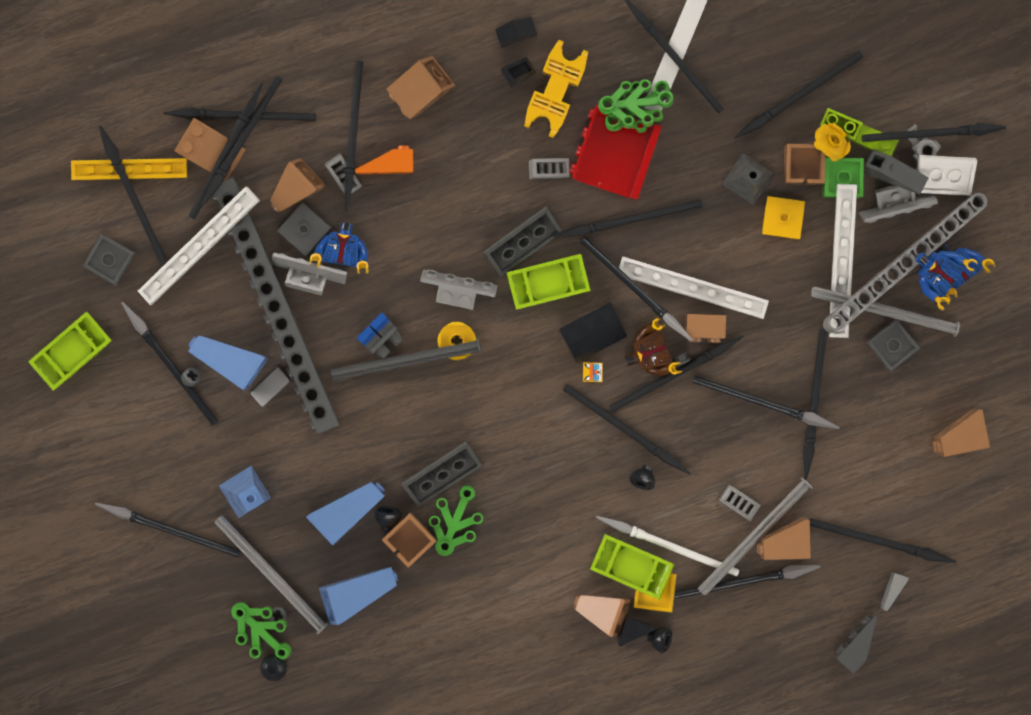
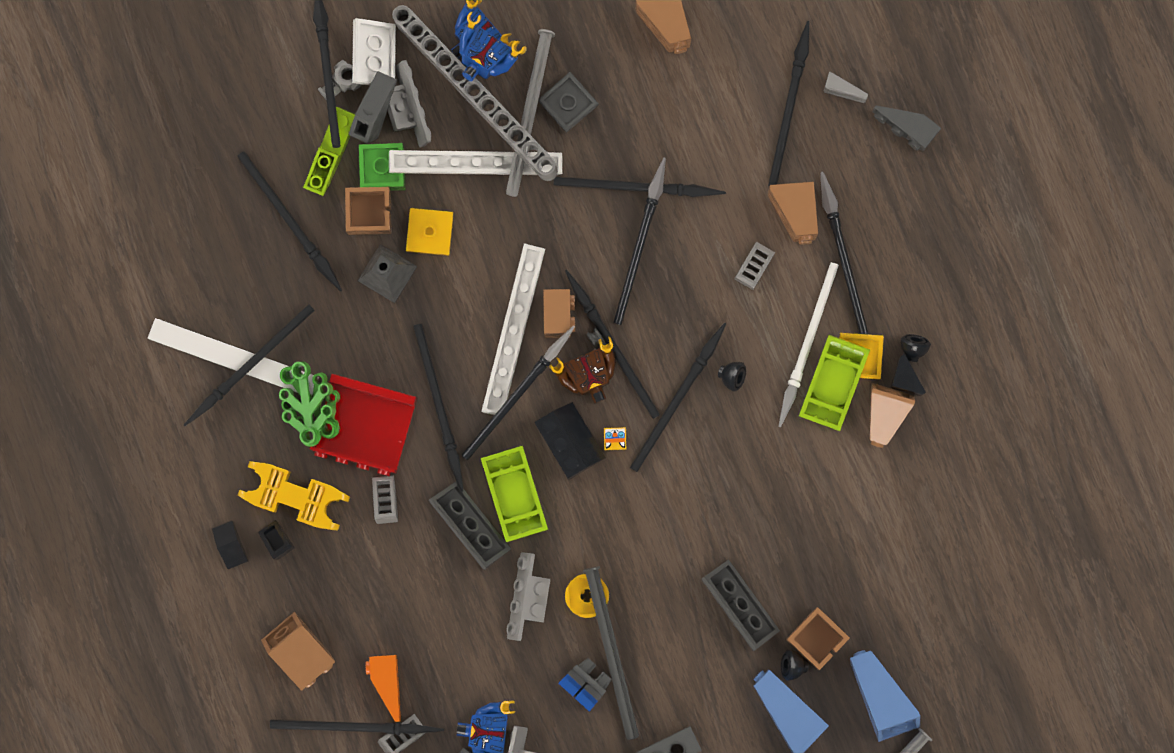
camera: 85 degrees left, 5 degrees down
bright green plant [429,485,483,556] -> none
light grey axle [698,478,812,595] -> none
yellow plate [814,123,851,162] -> none

